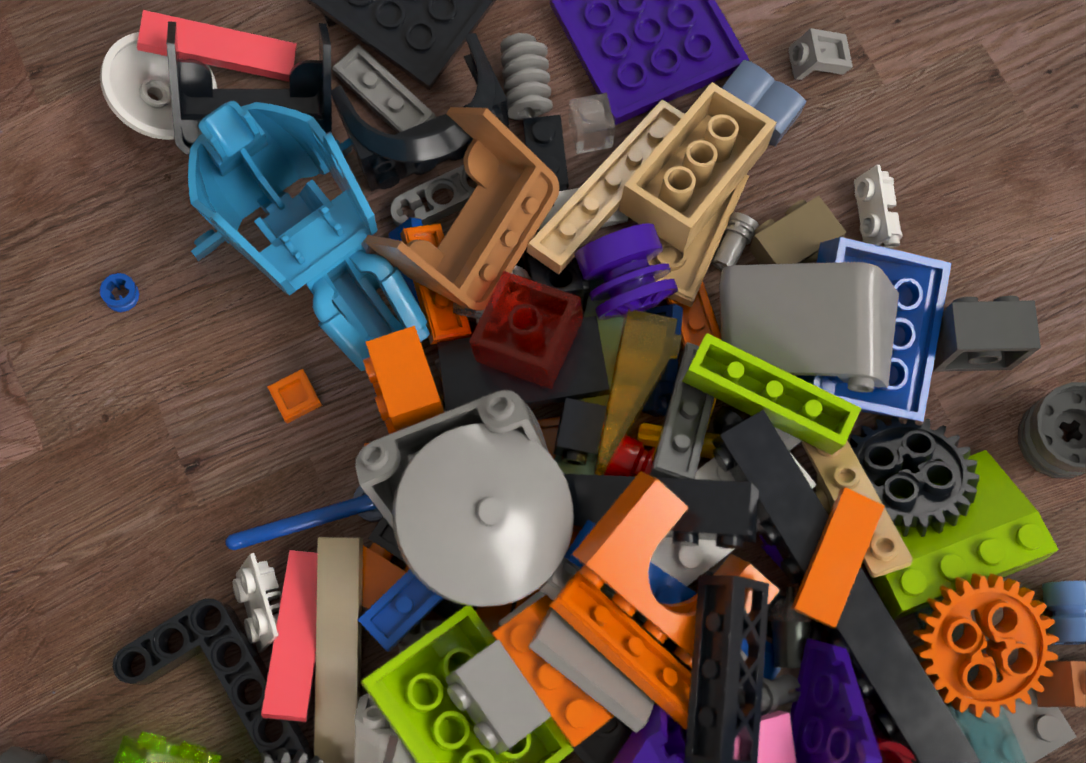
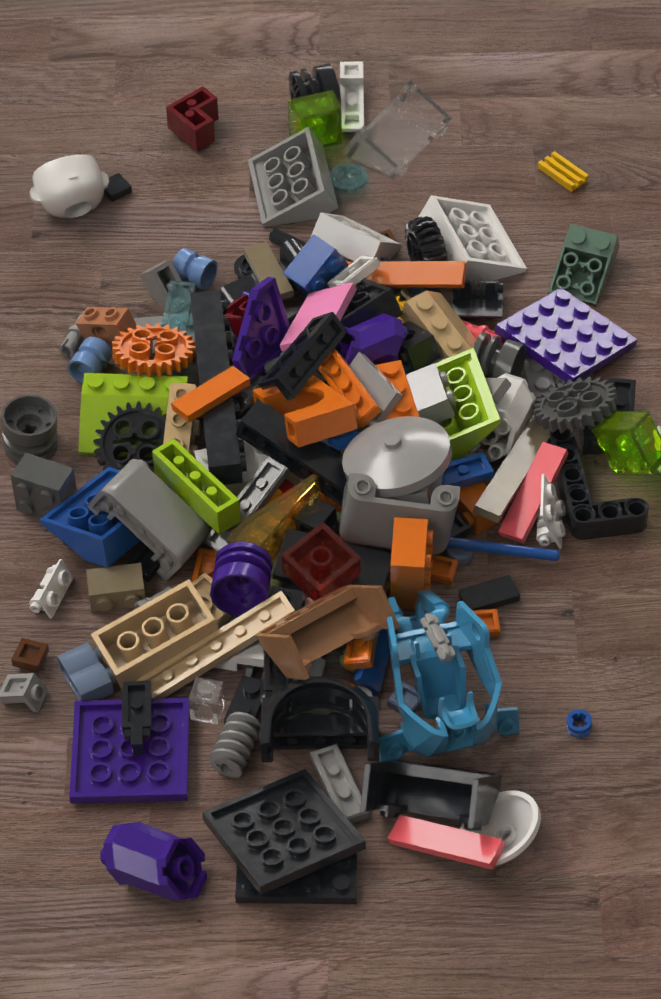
camera: 155 degrees left, 25 degrees down
none -> reddish brown plate [11,638,49,673]
none -> black hinge [122,681,152,755]
none -> light grey axle [420,613,456,663]
none -> black tile [458,575,520,611]

